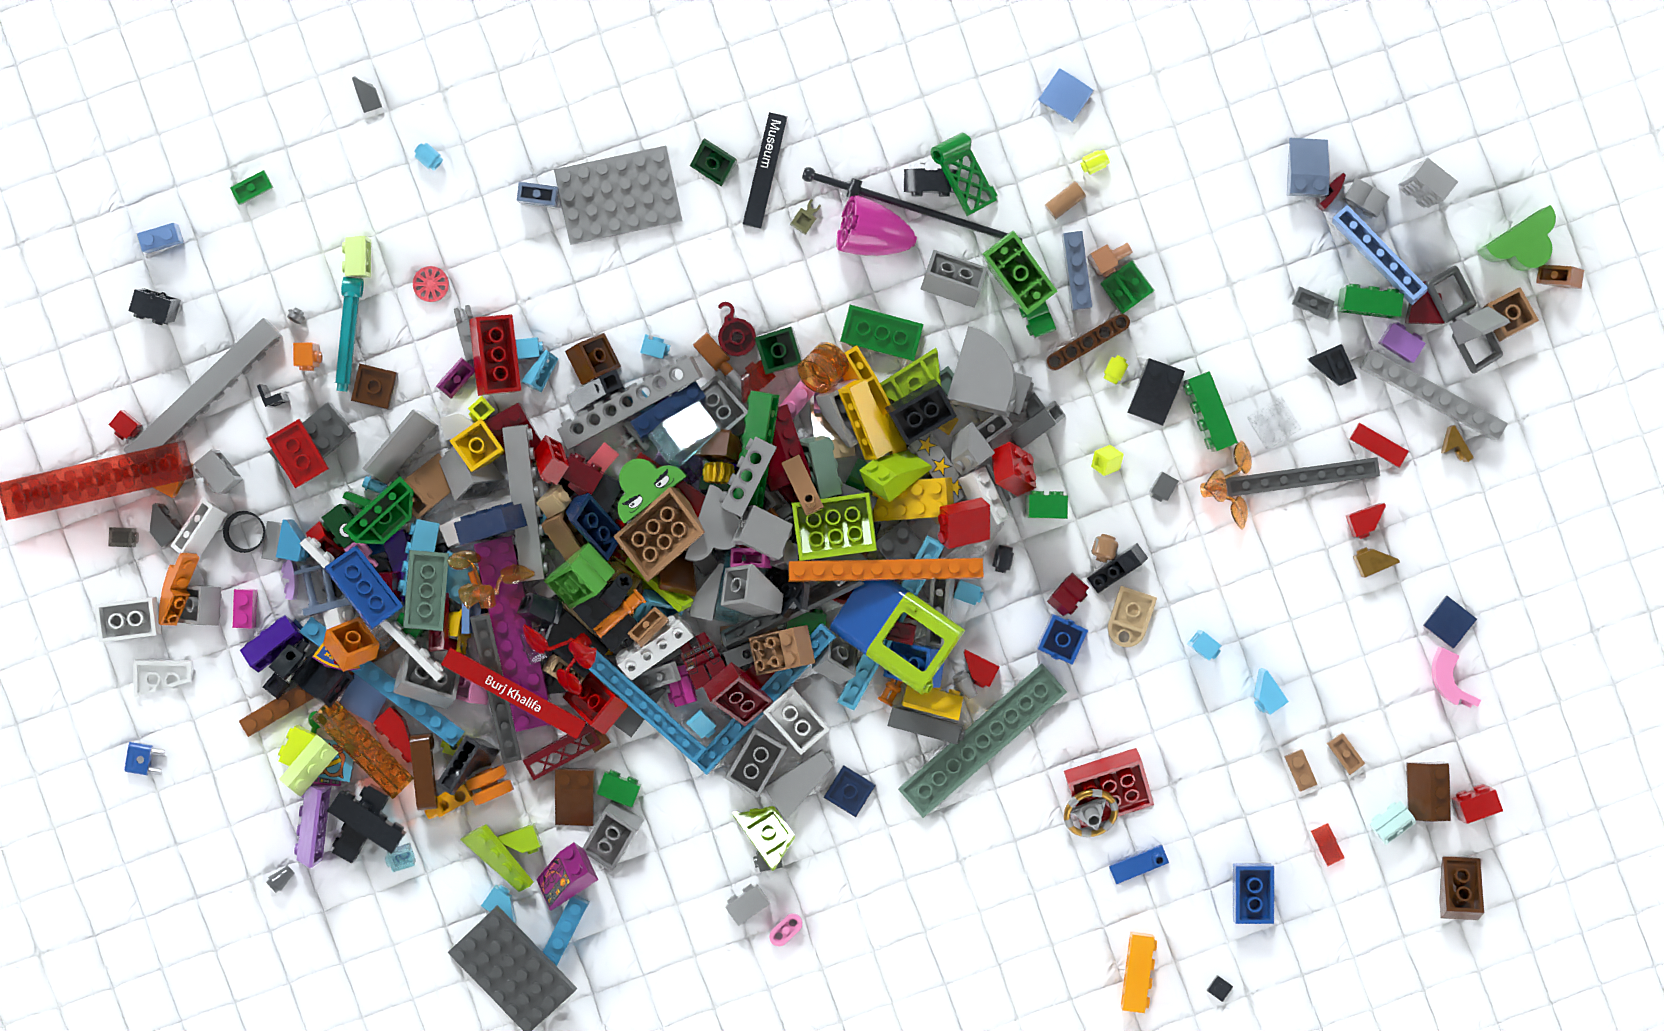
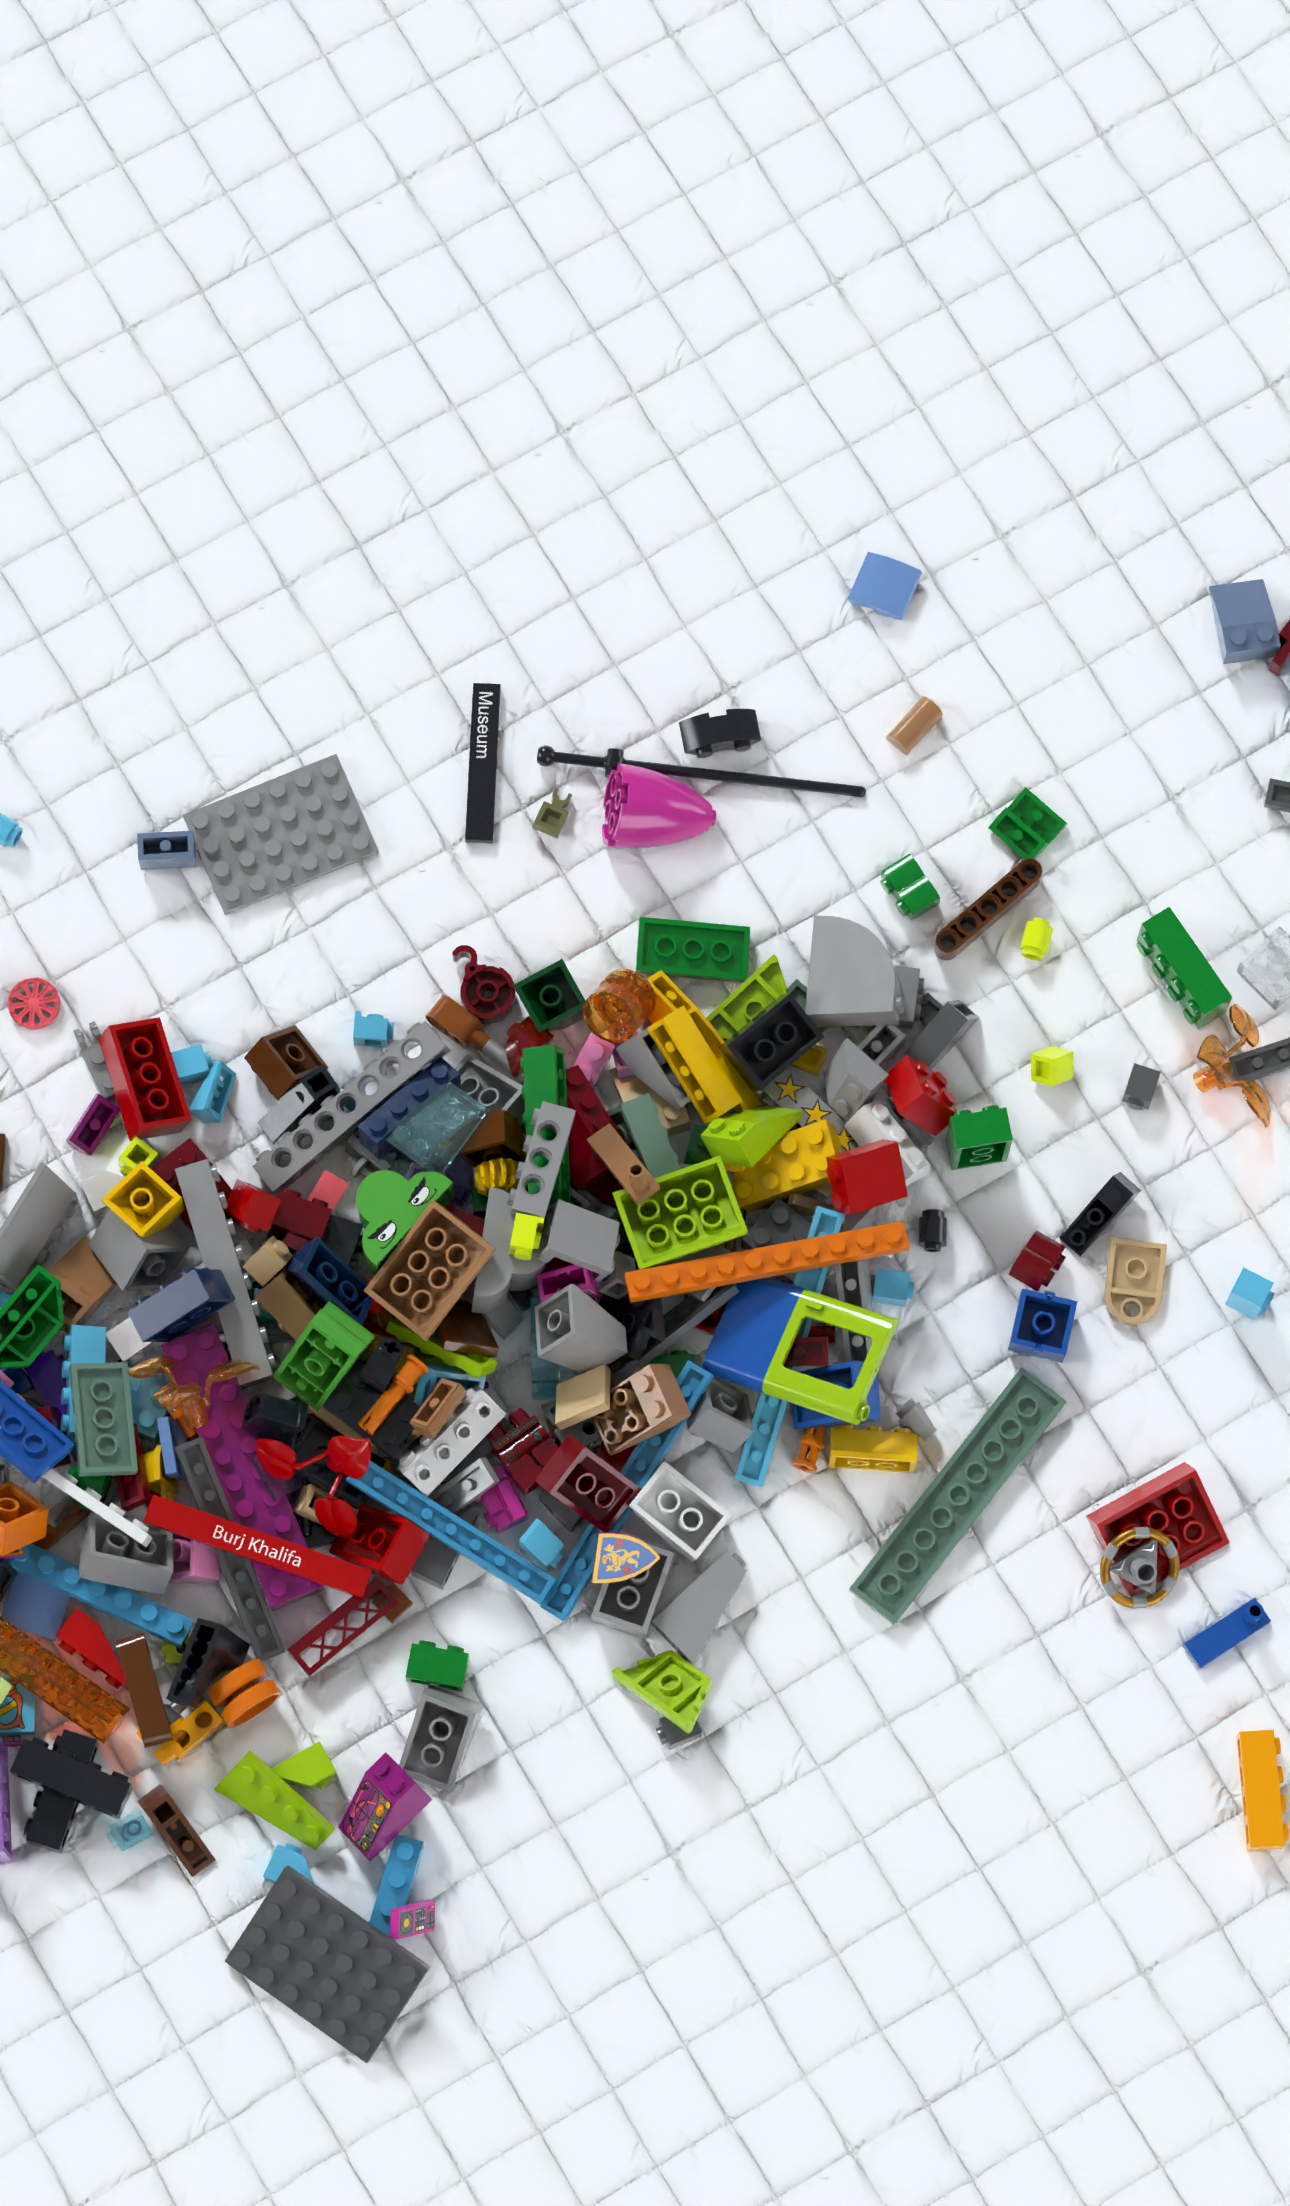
camera: 10 degrees left, 15 degrees down
reddish brown slope [555,767,596,826] -> none
light grey slope [687,562,725,621] -> none
dark green slope [689,138,737,187] -> none
light grey brick [725,883,770,926] -> none
bright pink plate [769,913,803,947] -> none
dark blue tile [823,764,876,818] -> none
dark grey slope [887,707,966,744] -> none
light grey slope [920,249,988,308] -> none
green piece [930,132,998,216] -> none
red slope [963,649,1000,688] -> none
bright green brick [982,230,1058,315] -> none
sand blue brick [1061,231,1092,311] -> none
neon yellow brick [1080,149,1110,175] -> none
nougat brick [1087,242,1133,277] -> none
medium nougat head [1091,534,1119,563] -> none
black slope [1127,358,1185,426] -> none
none -> reddish brown slope [137,1784,216,1877]
none -> tile [390,1900,436,1940]
none -> neon yellow brick [509,1213,544,1260]
none -> tan tile [555,1363,611,1430]
none -> shield [592,1532,661,1583]
none -> tan tile [787,1193,836,1216]

